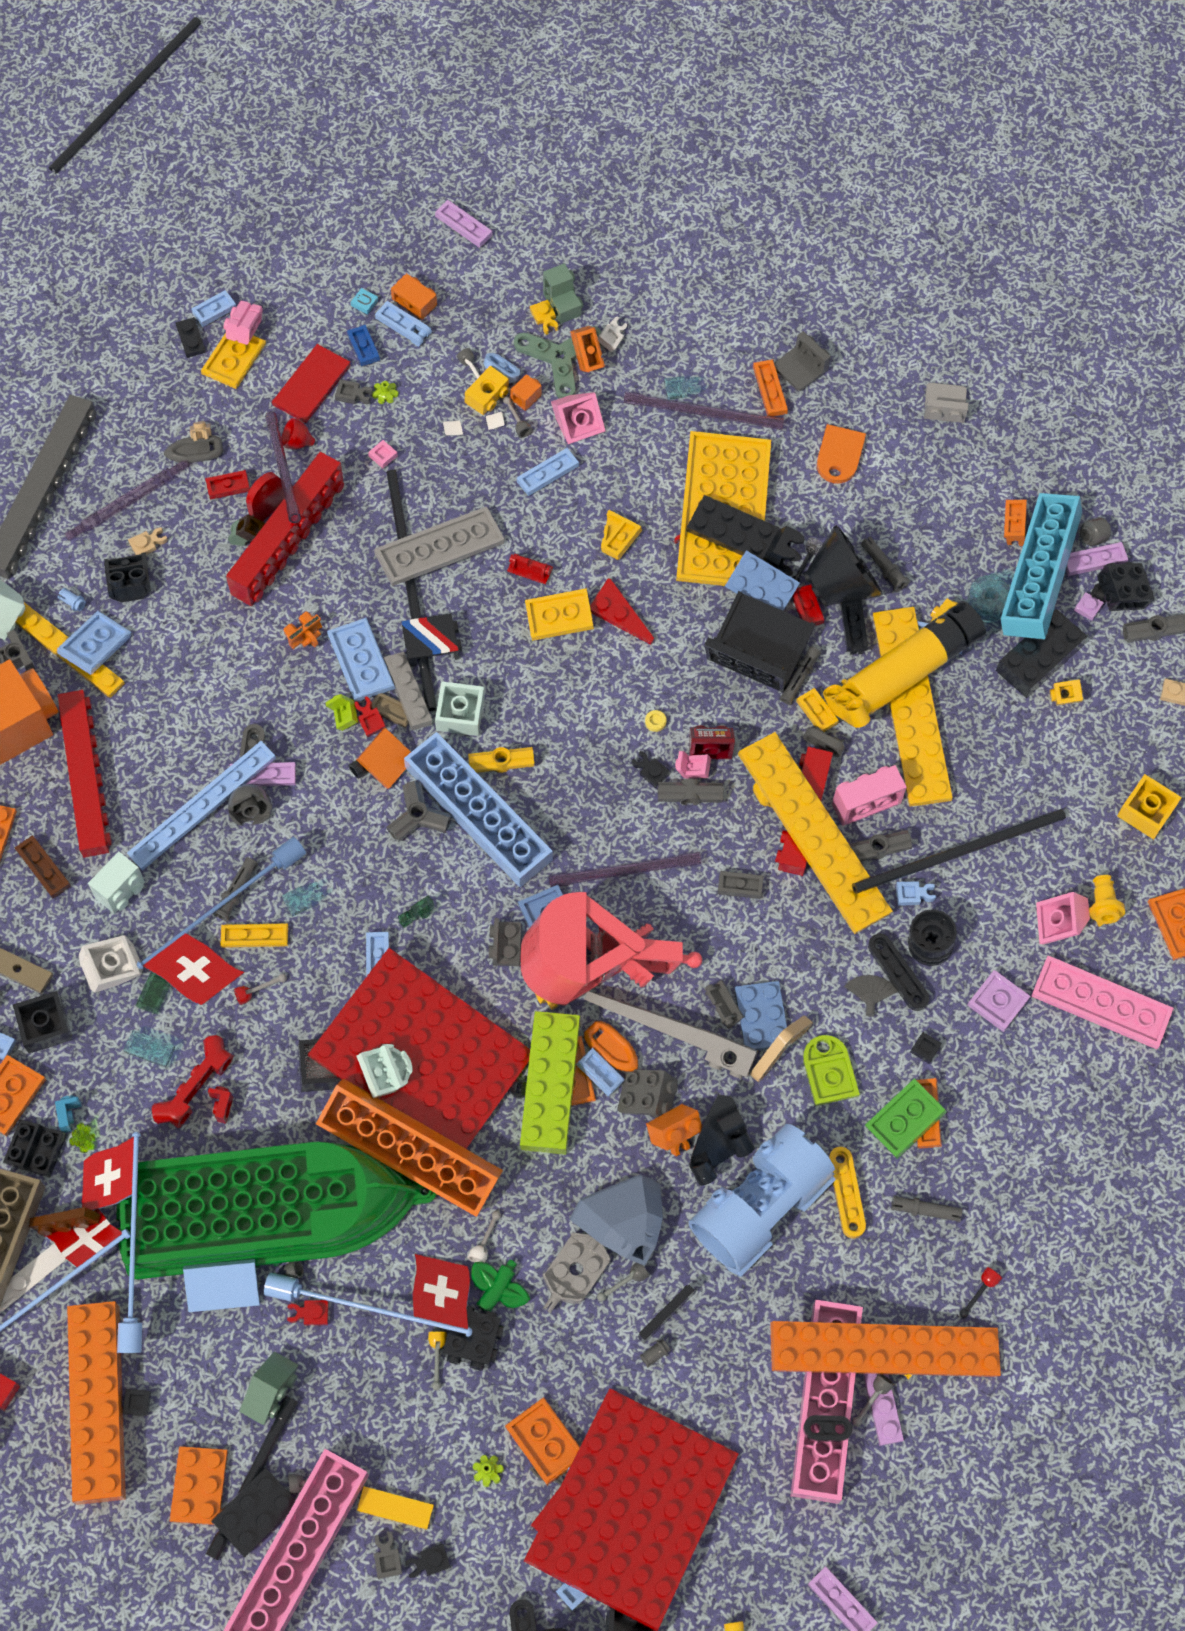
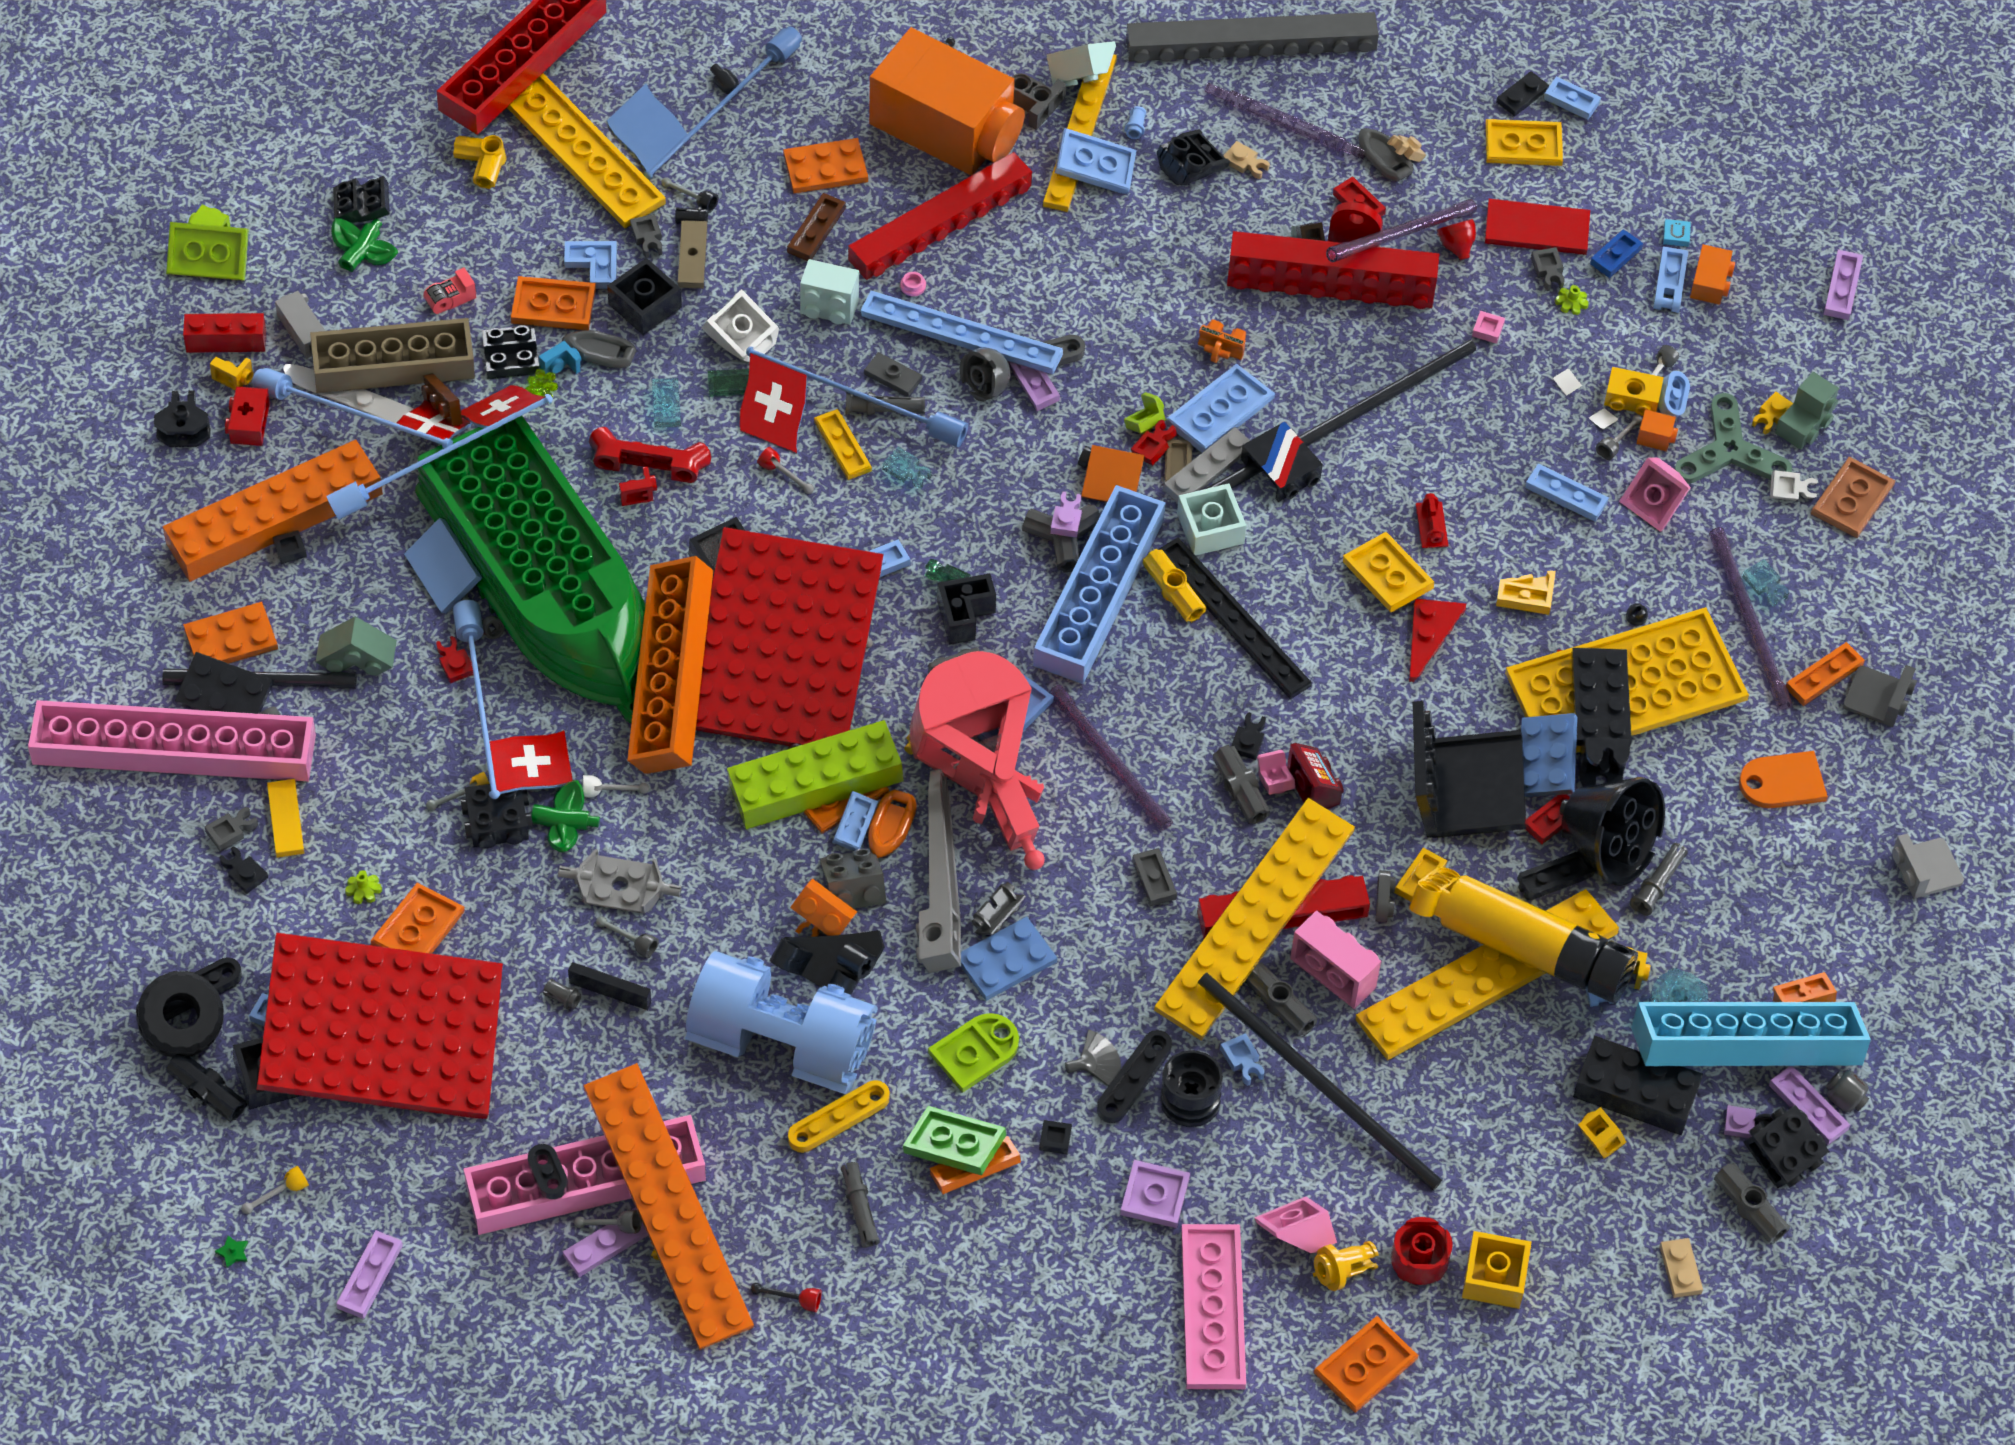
camera: 65 degrees right, 10 degrees down
bright pink brick [224,300,263,345] -> none
light aqua slope [357,1044,412,1099] -> none
light grey plate [374,506,505,586] -> none
sand blue brick [569,1174,663,1266] -> none
orange brick [570,326,605,372] -> none
light yellow tile [645,710,666,732] -> none
tan beam [750,1015,813,1082] -> none
dark grey pin [779,647,821,705] -> none
none -> dark grey piece [562,330,637,368]
none -> dark grey plate [864,352,922,397]
none -> bright pink plate [900,272,926,296]
none -> black brick [937,573,996,645]
none -> lavender plate [1050,492,1082,538]
none -> black tile [1158,537,1312,700]
none -> red brick [1391,1217,1453,1285]
none -> black hinge [1626,603,1648,626]
none -> nougat tile [1811,457,1895,538]

